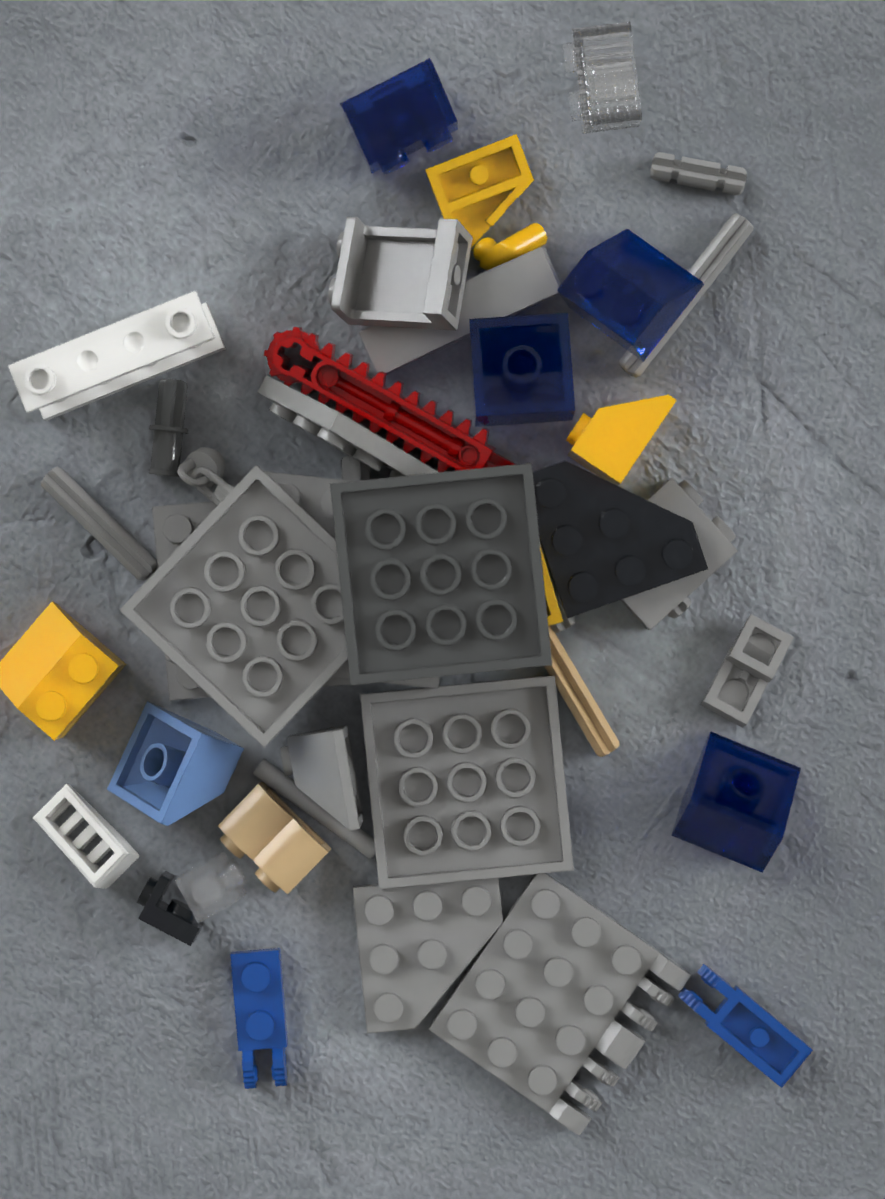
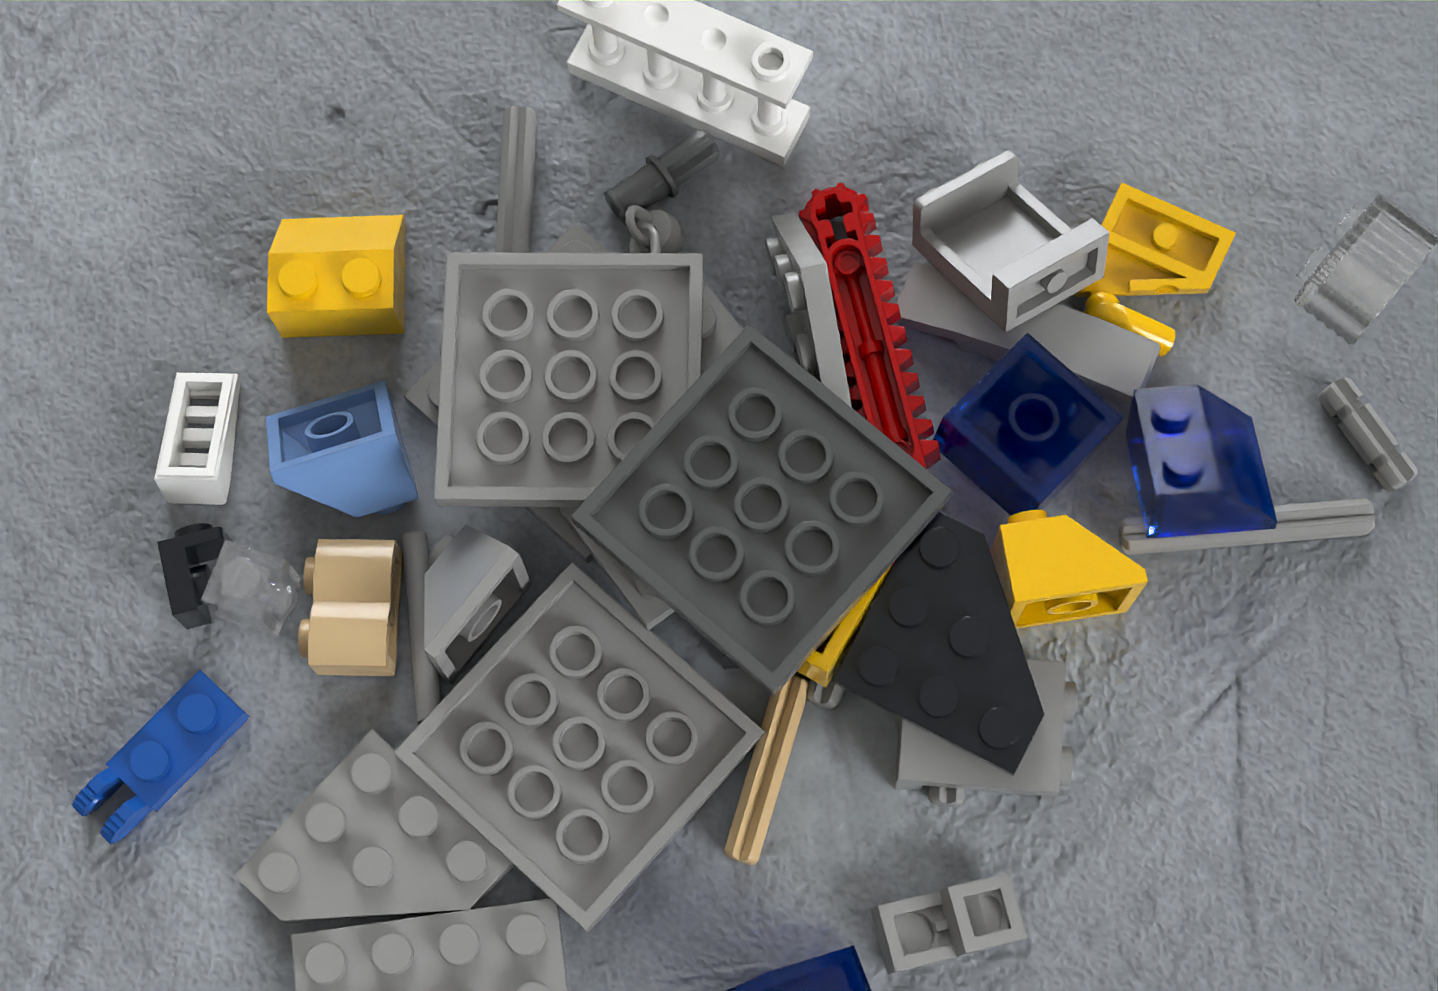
camera: 55 degrees right, 15 degrees down
clear blue slope [340,58,458,174] -> none

